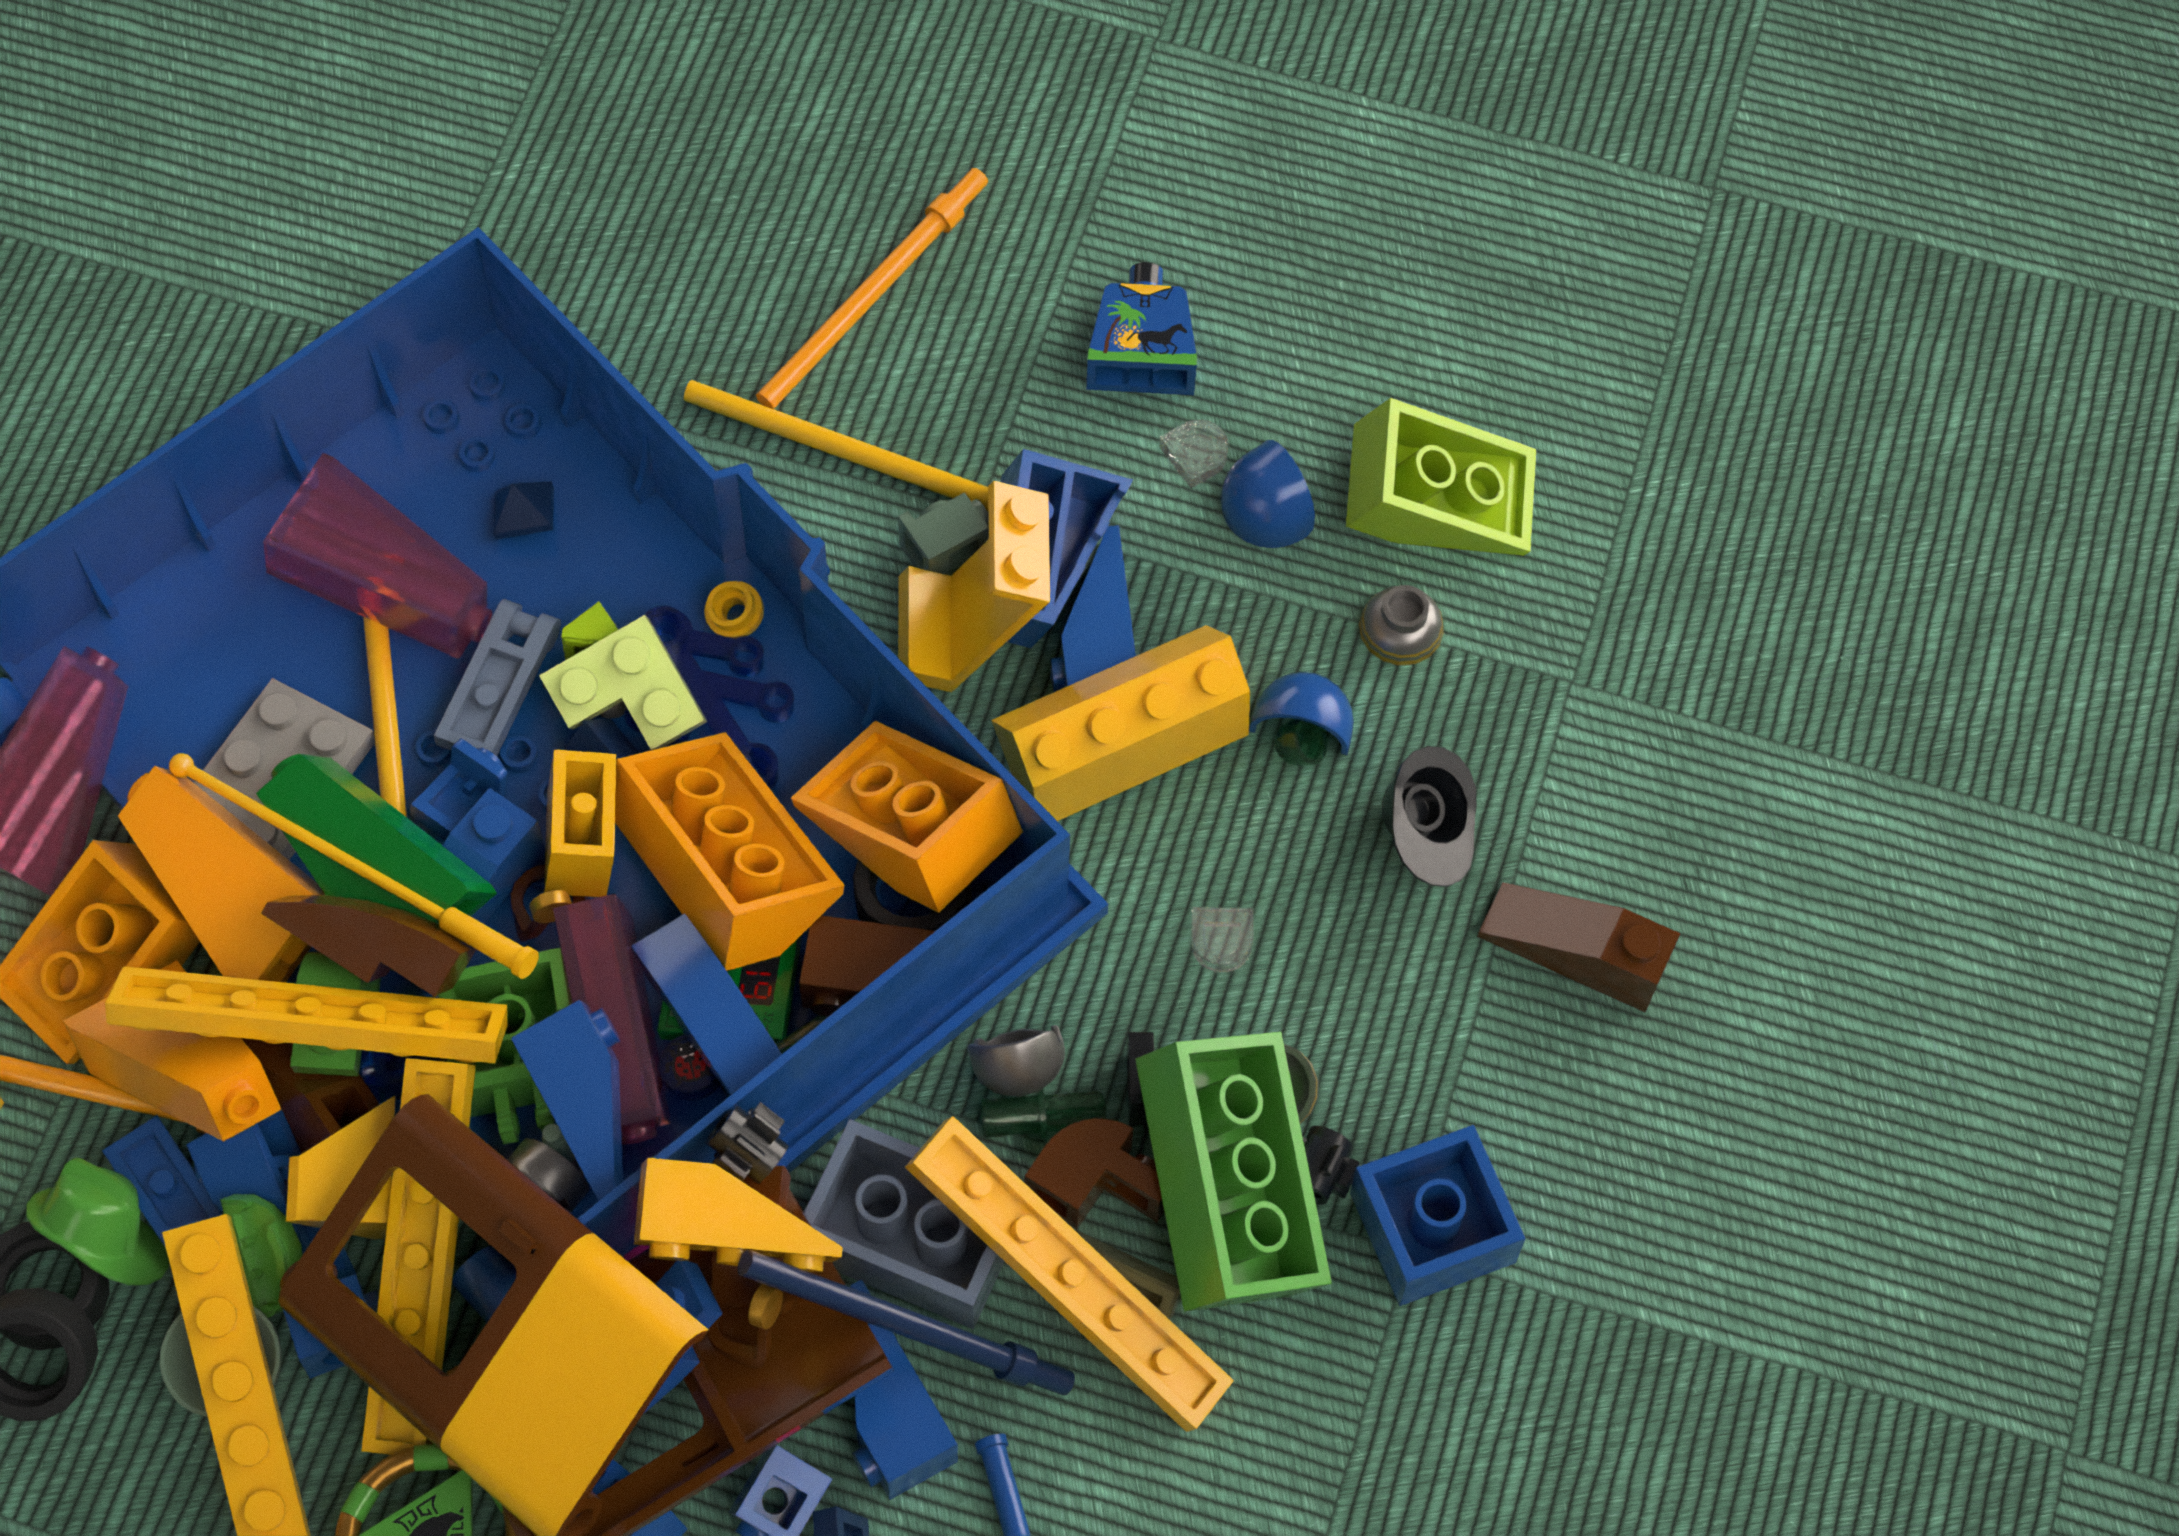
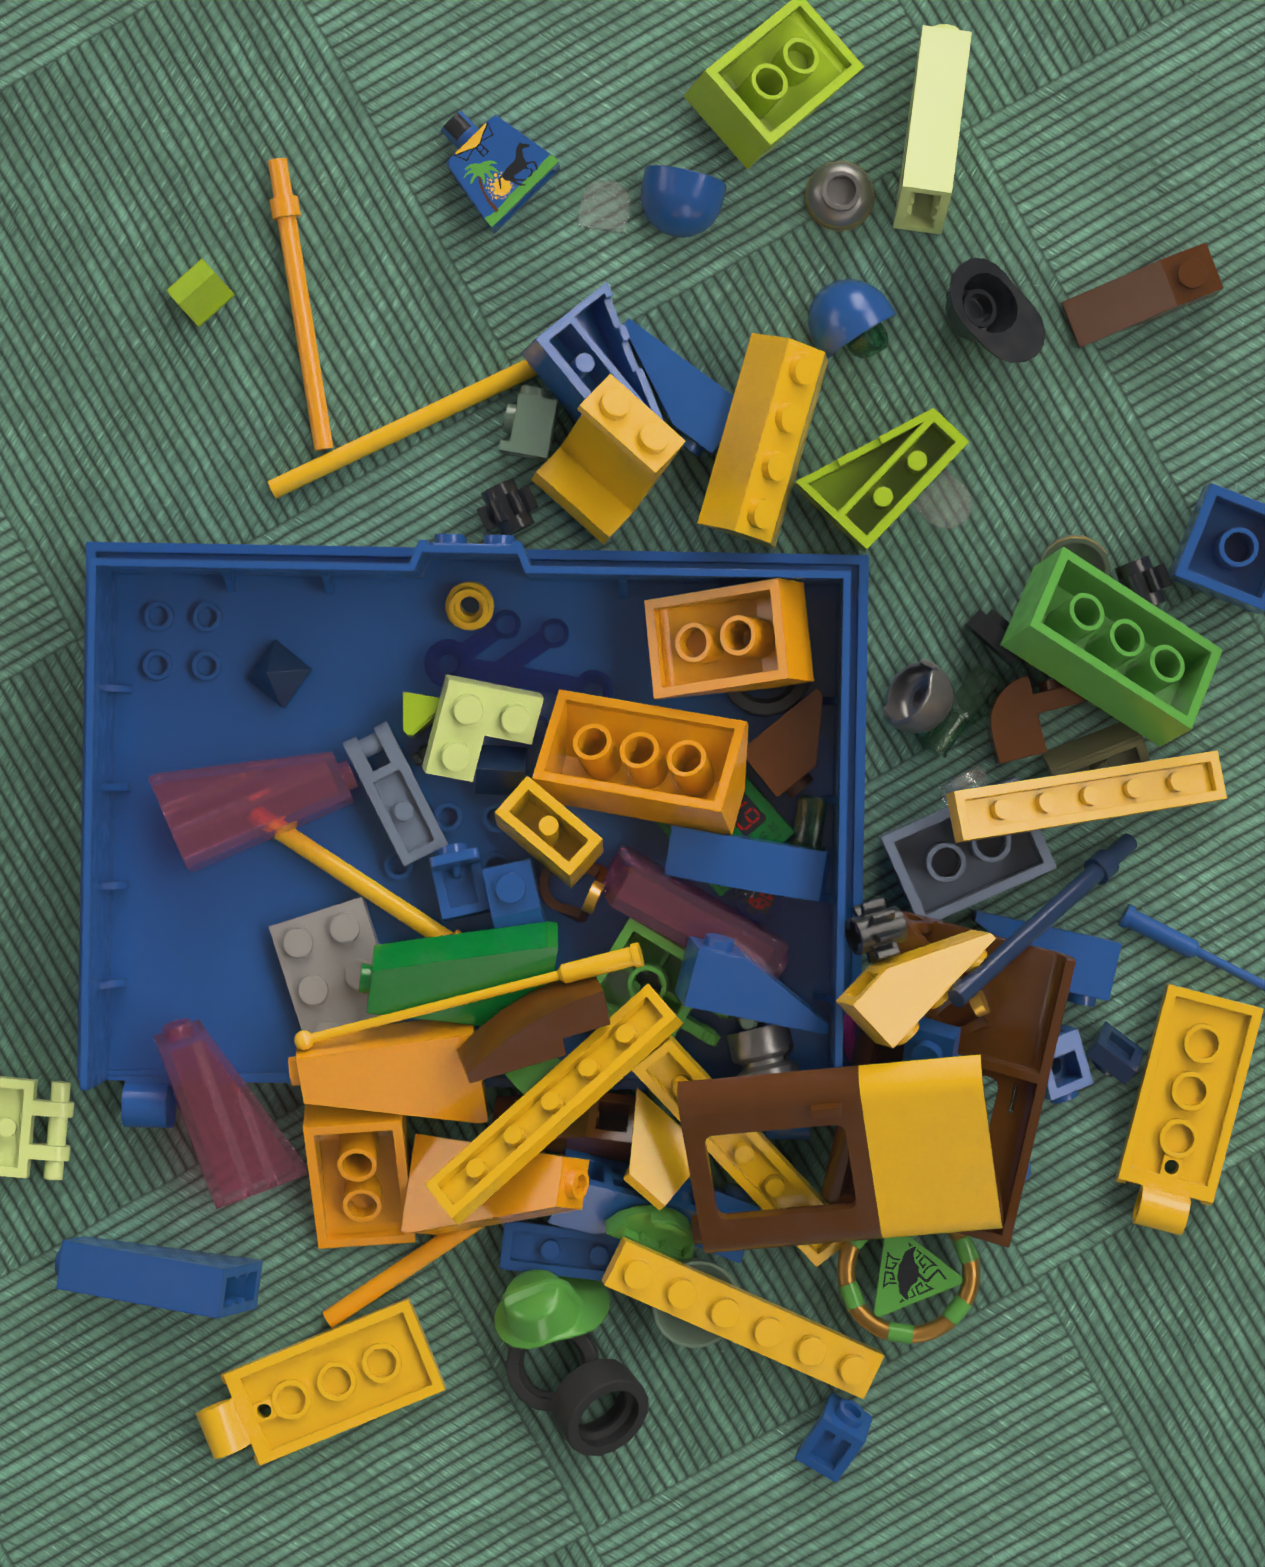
camera: 45 degrees left, 25 degrees up
none -> lime slope [166,258,235,327]
none -> black gear [477,478,539,535]
none -> lime wedge [794,408,969,553]
none -> yellowish green slope [893,24,972,235]

